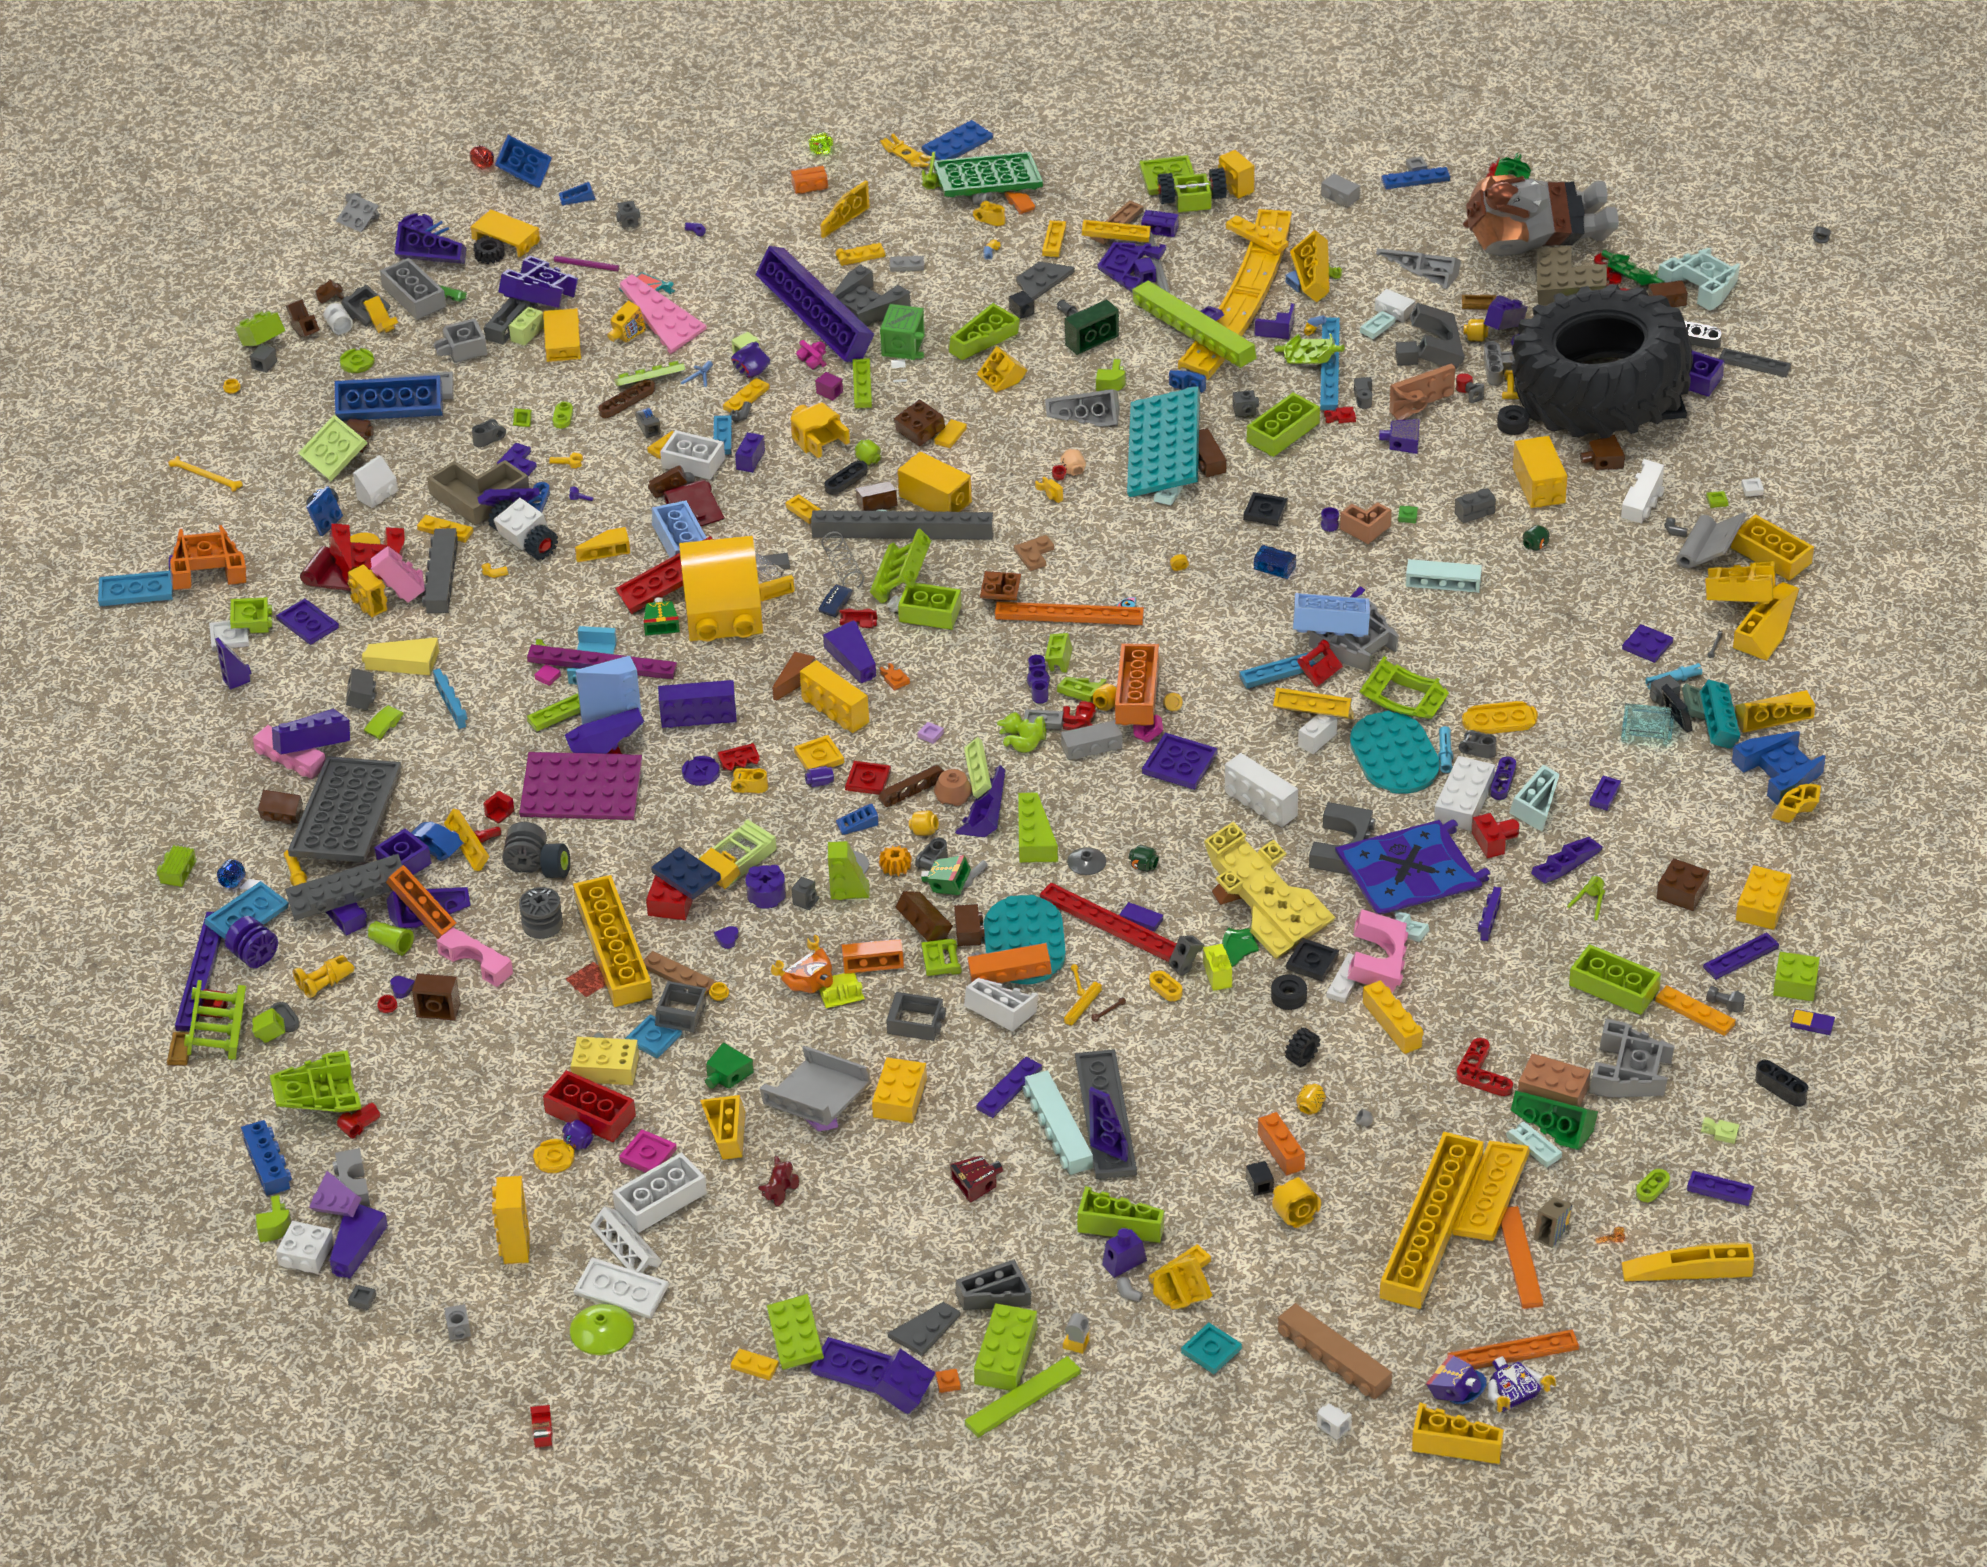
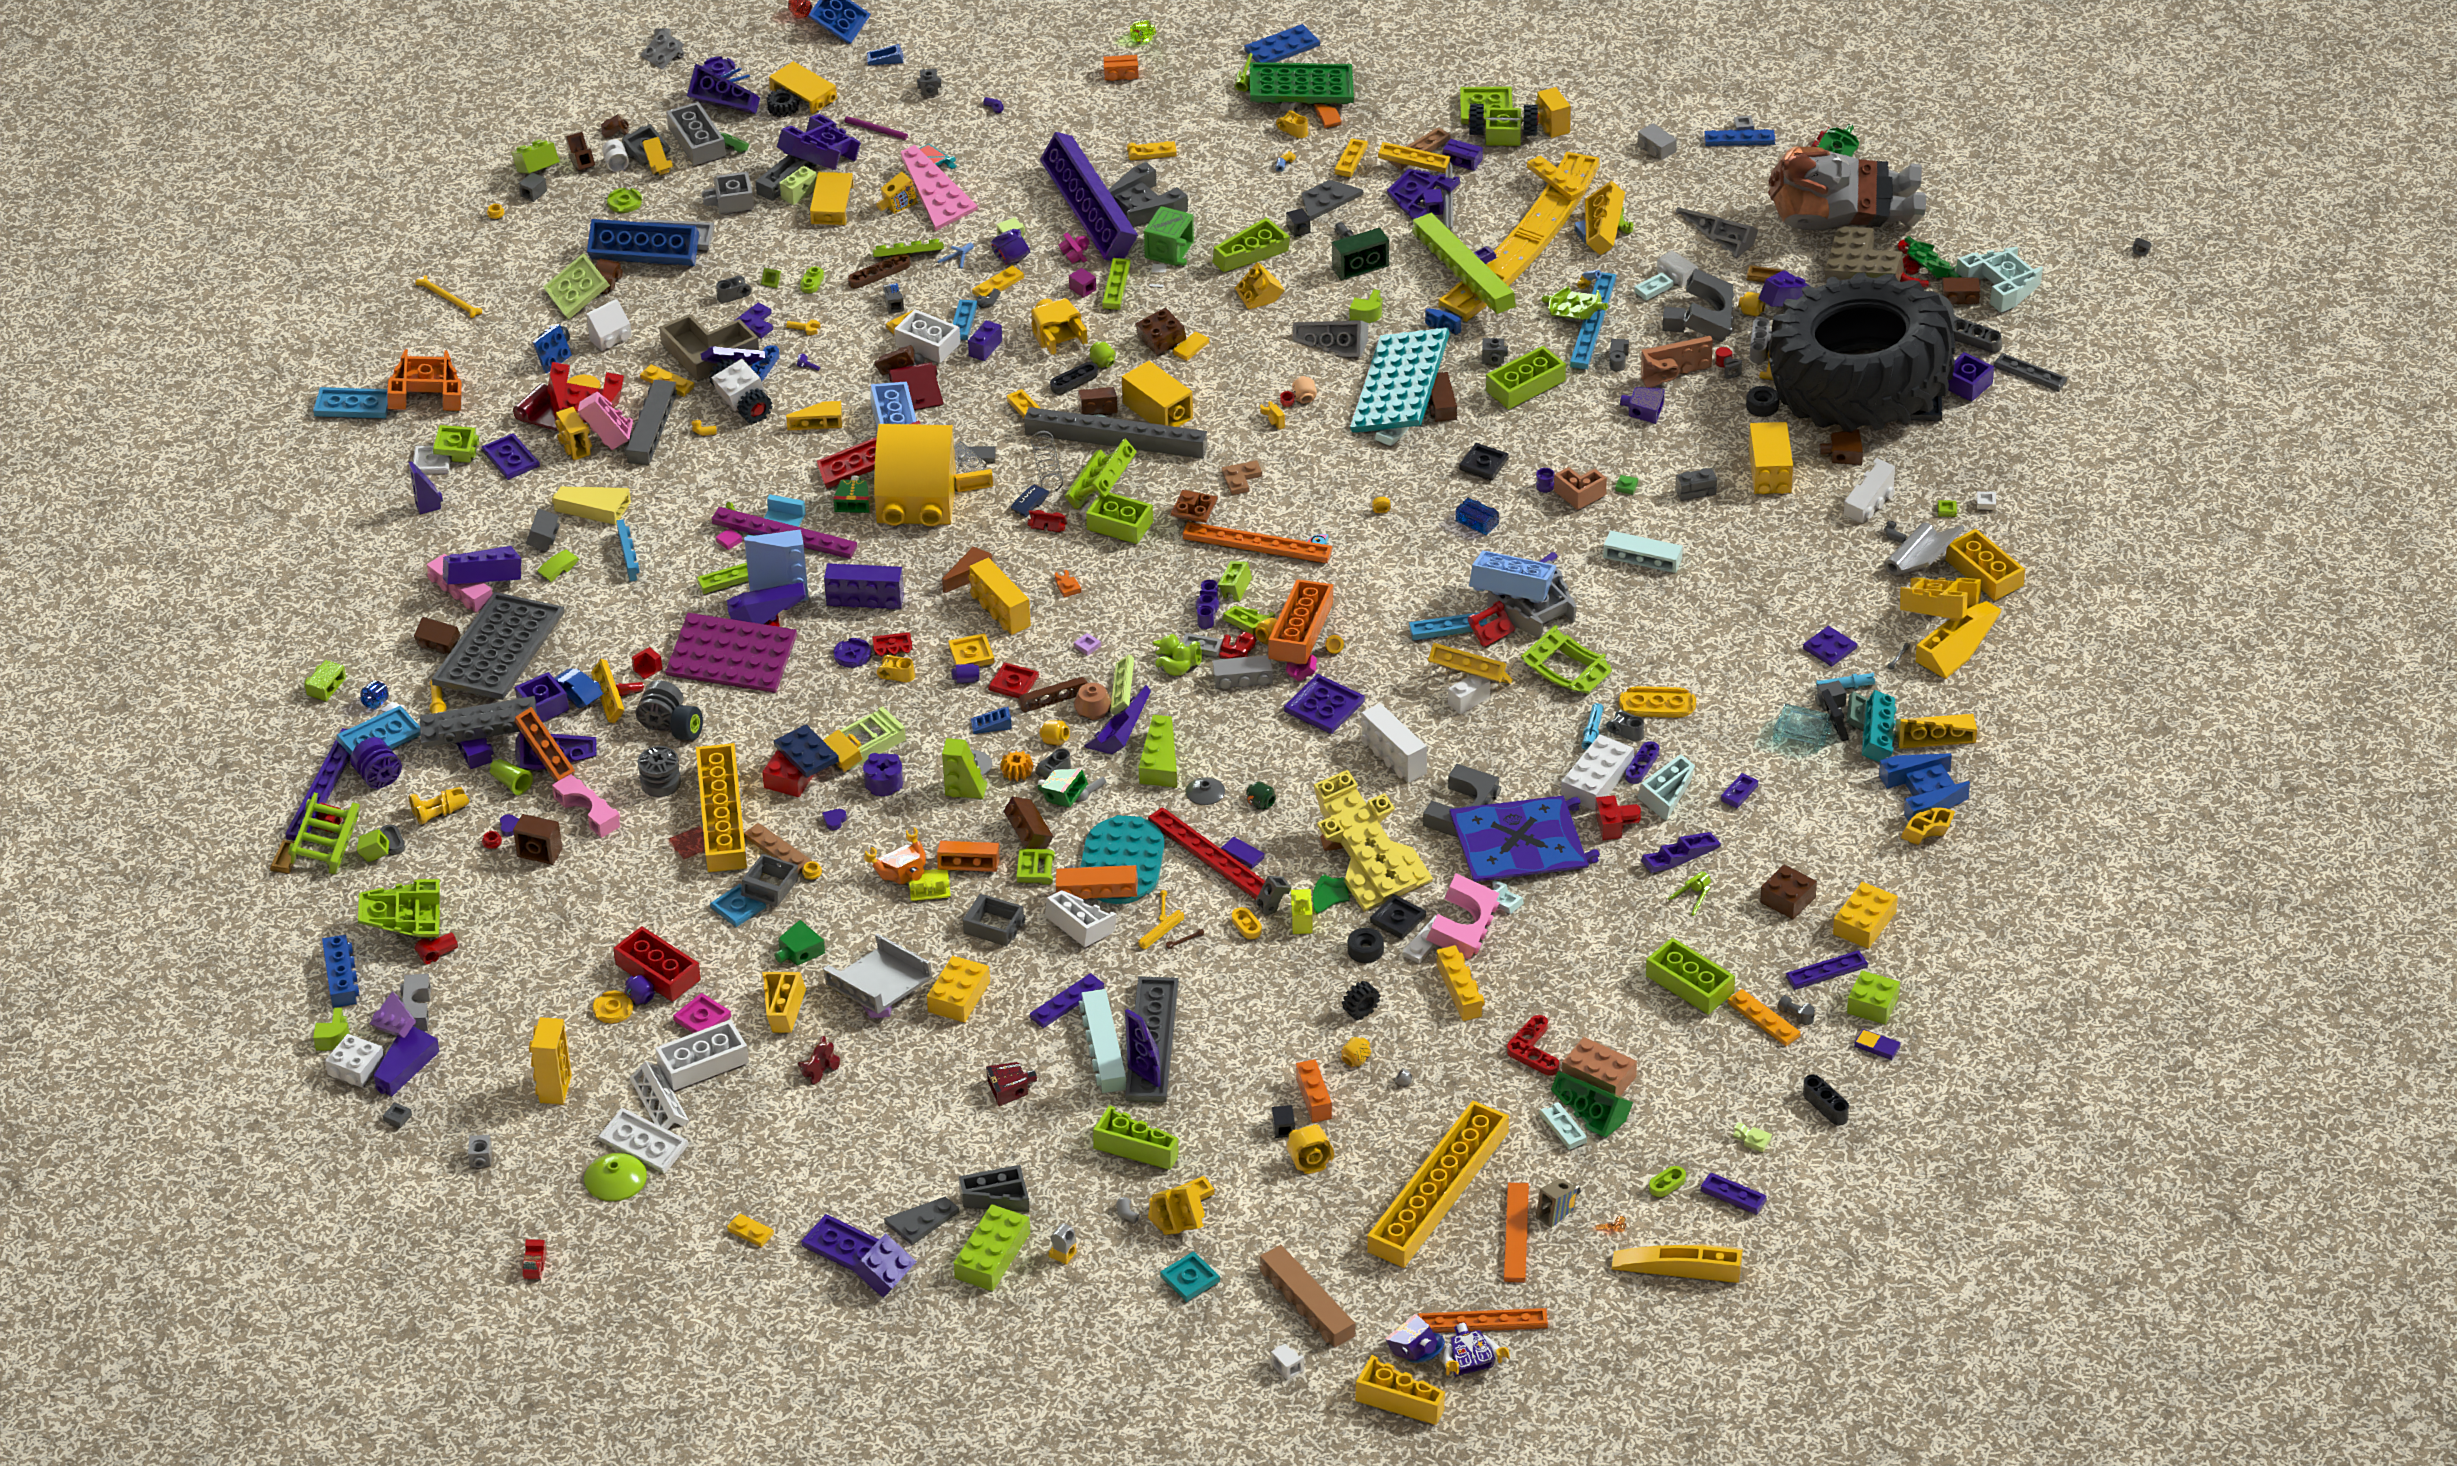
camera: 10 degrees right, 0 degrees up
light yellow piece [571,1032,639,1085] -> none
lime plate [766,1294,824,1370] -> none
dark grey brick [792,876,819,911] -> none
yellow wedge [820,180,870,239] -> none
dark purple slope [823,620,876,684] -> none
yellow piece [880,133,931,167] -> none
light grey plate [890,255,924,272] -> none
orange plate [935,1368,961,1393] -> none
reddish brown brick [954,904,985,947] -> none
lime tile [965,1356,1081,1438] -> none
dark purple torso [1102,1228,1147,1278] -> none
dark purple panel [1255,303,1295,339] -> none
red plate [1324,406,1356,424] -> none
teal plate [1350,711,1440,794] -> none
yellow plate [1452,1140,1530,1241] -> none
dark purple plate [1478,886,1502,941] -> none
dark green head [1522,525,1550,551] -> none
light grey wedge [1589,1019,1675,1097] -> none

